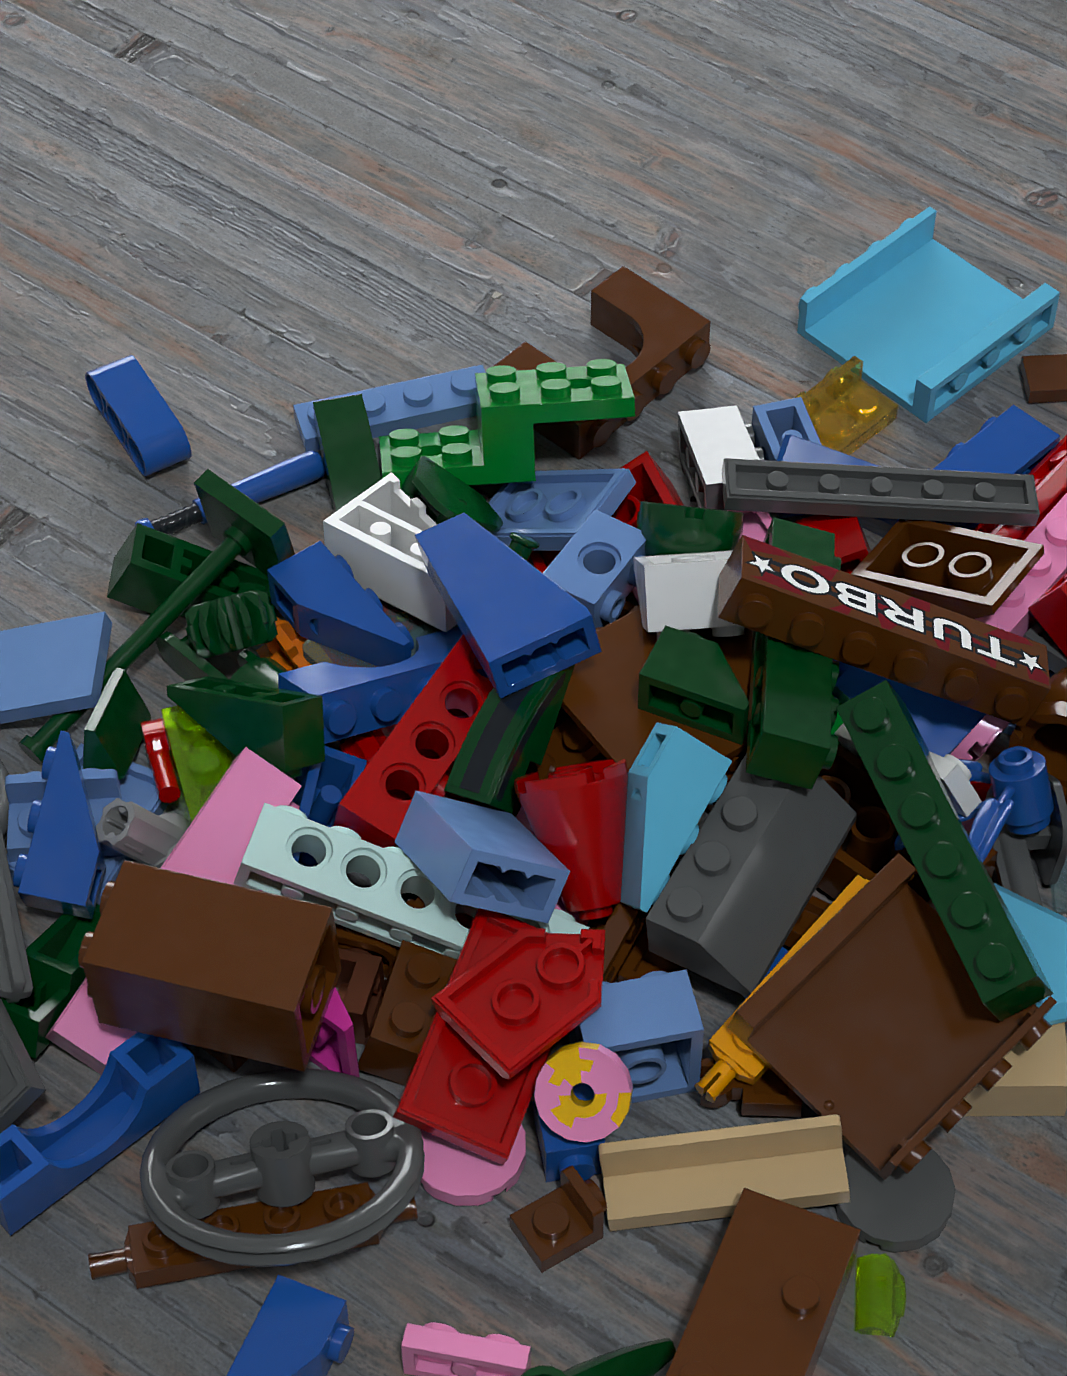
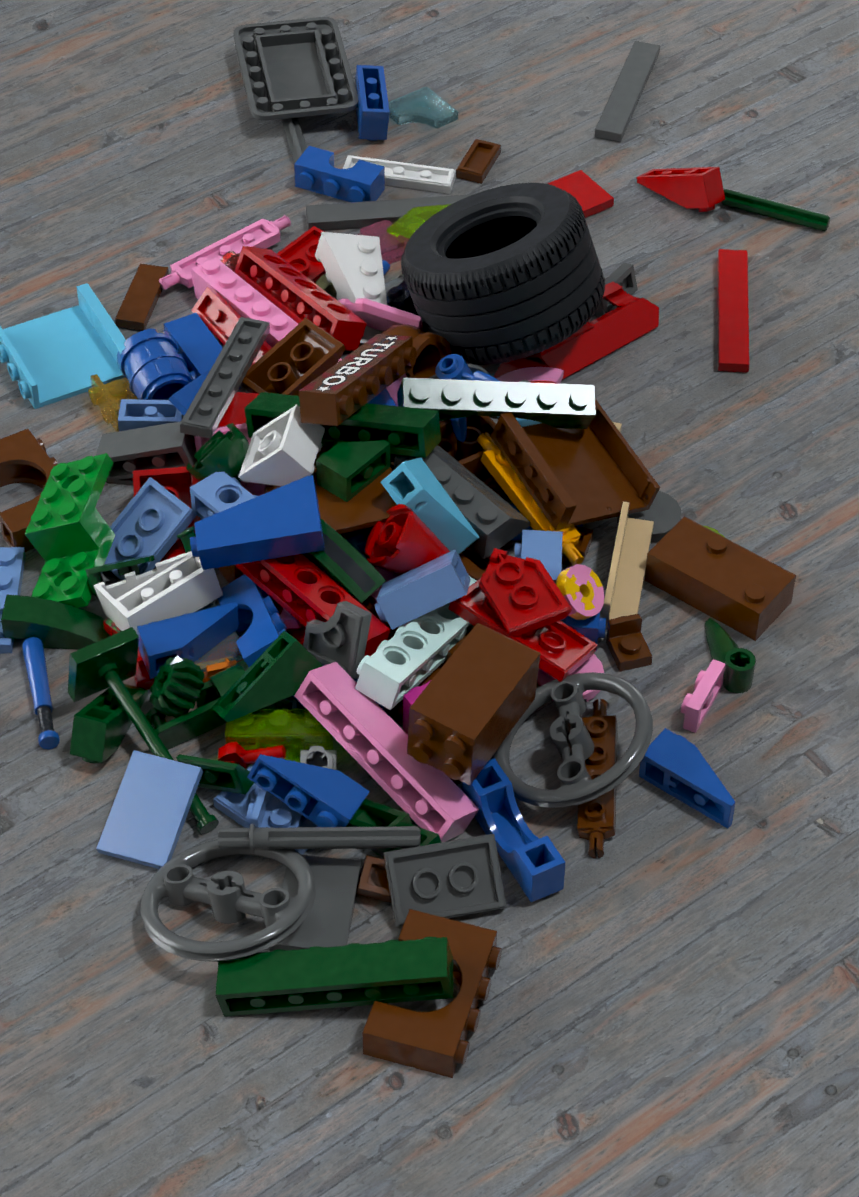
camera: 75 degrees left, 5 degrees down
none -> blue piece [117,329,192,400]
none -> dark grey tile [303,601,372,680]

